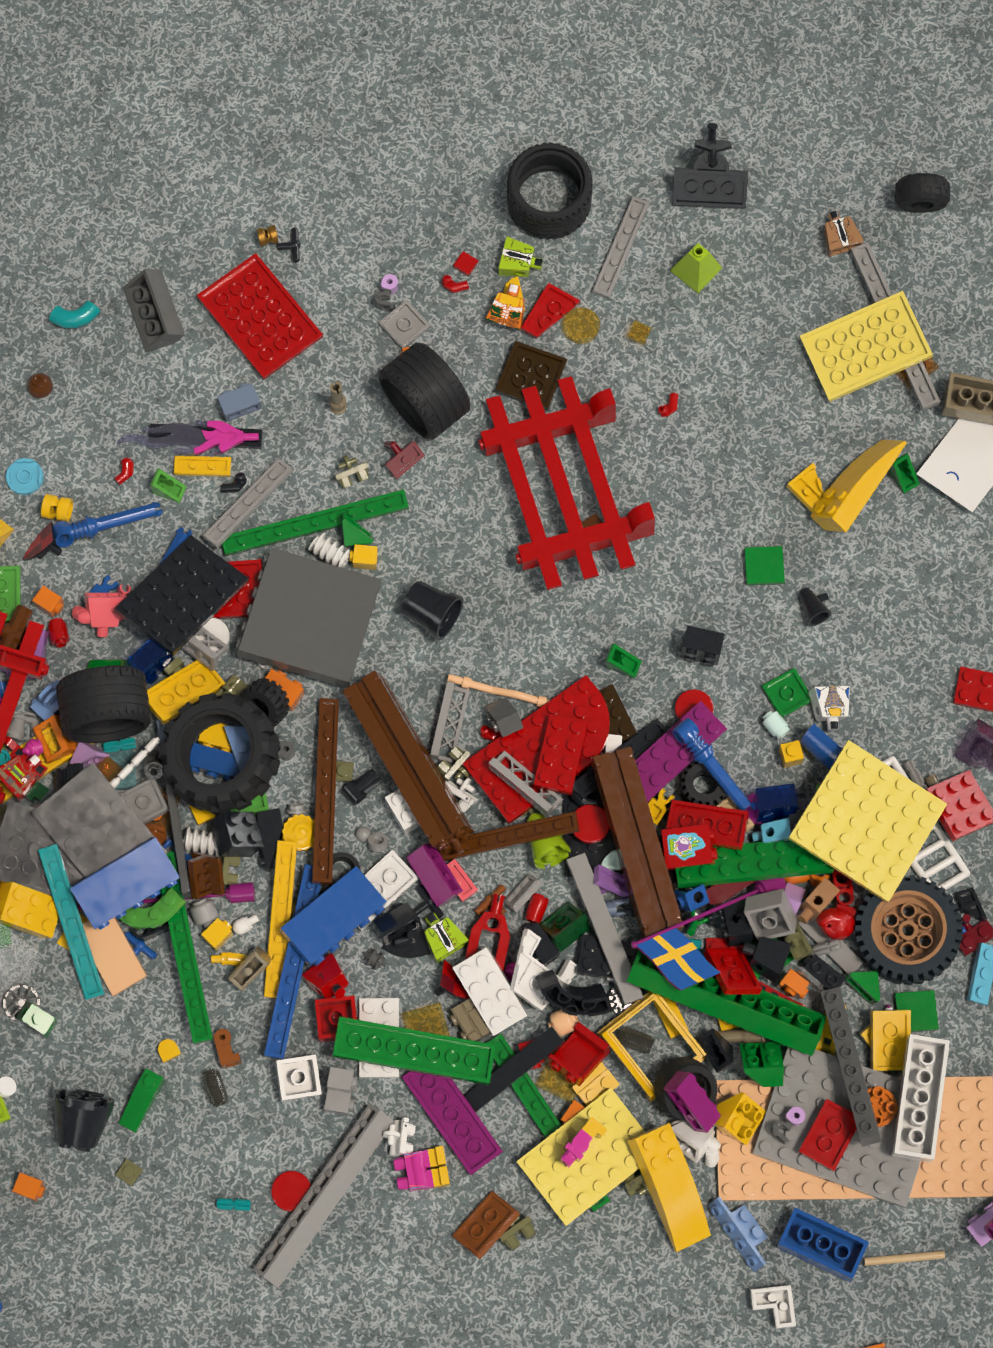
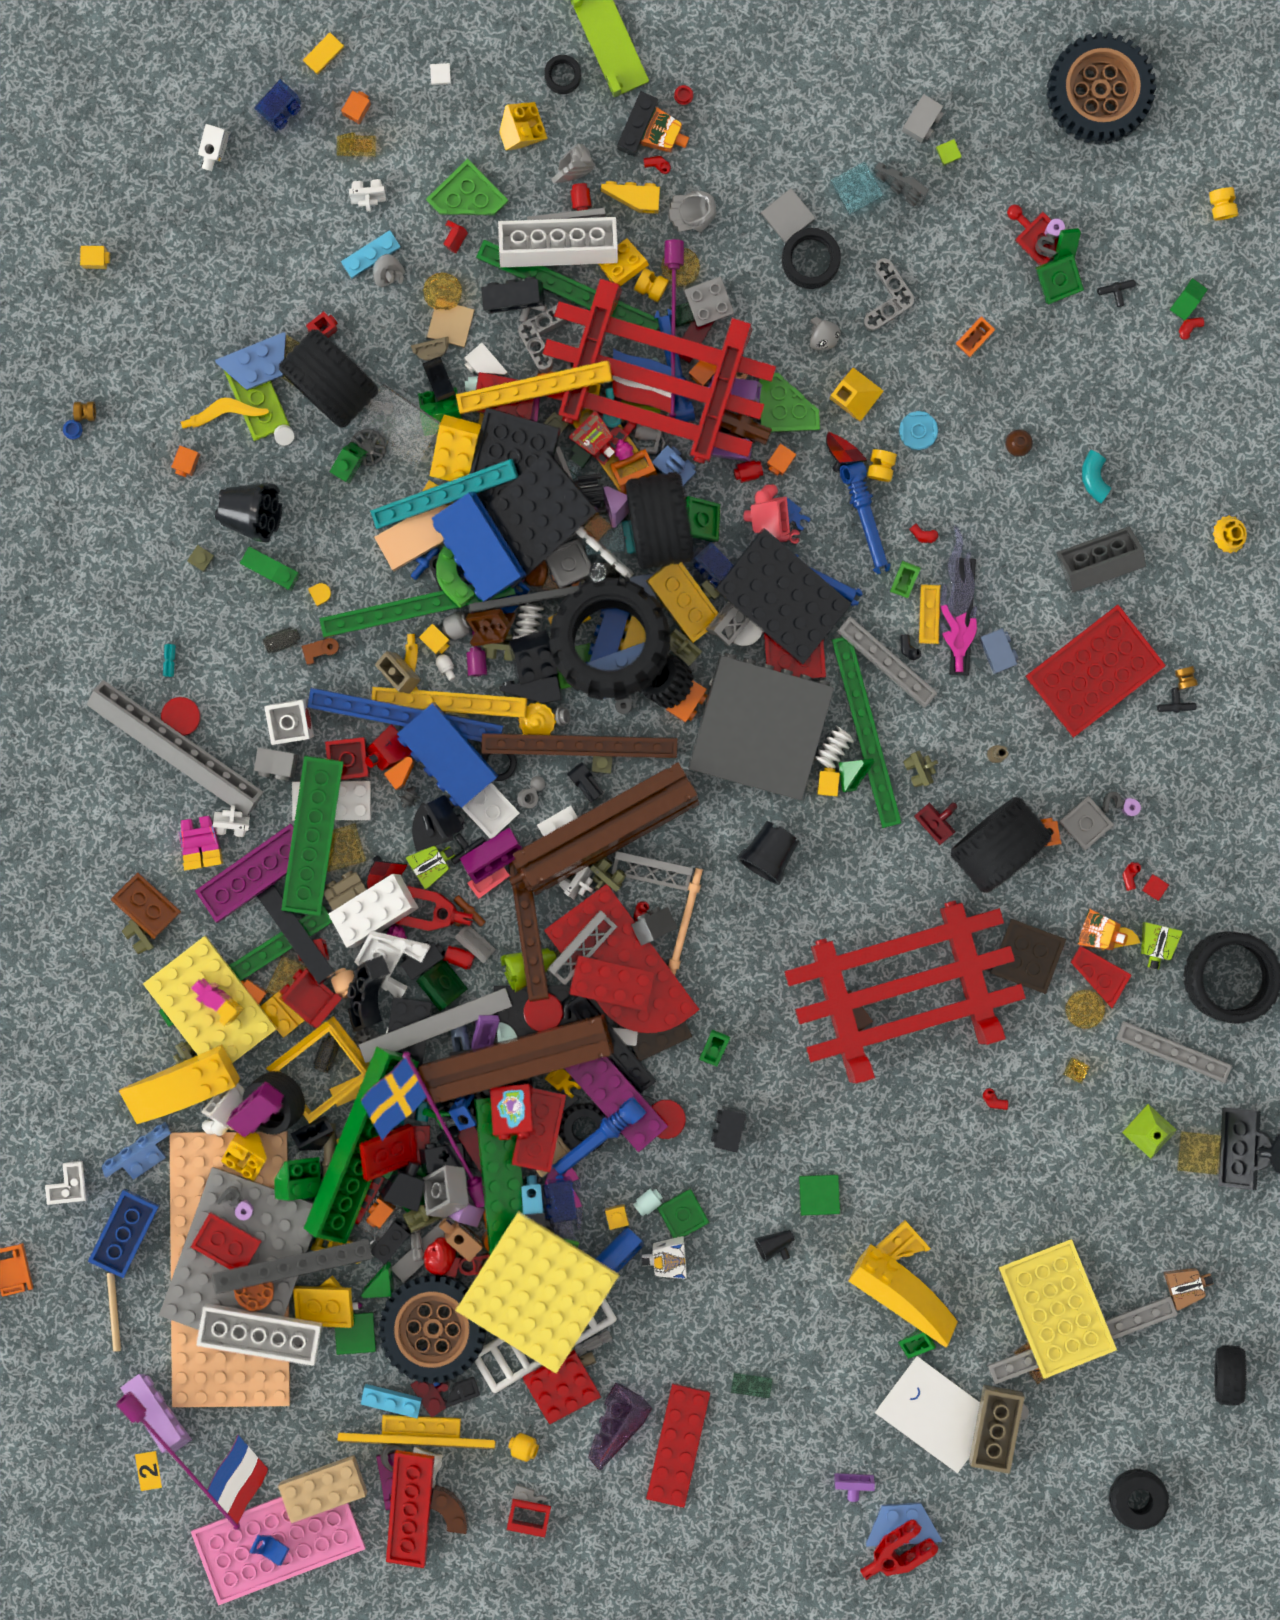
camera: 90 degrees right, 15 degrees up
none -> orange tile [384,757,415,790]
none -> clear green tile [731,1372,773,1399]
none -> clear yellow tile [1177,1131,1221,1175]
none -> yellow piece [1213,515,1247,553]

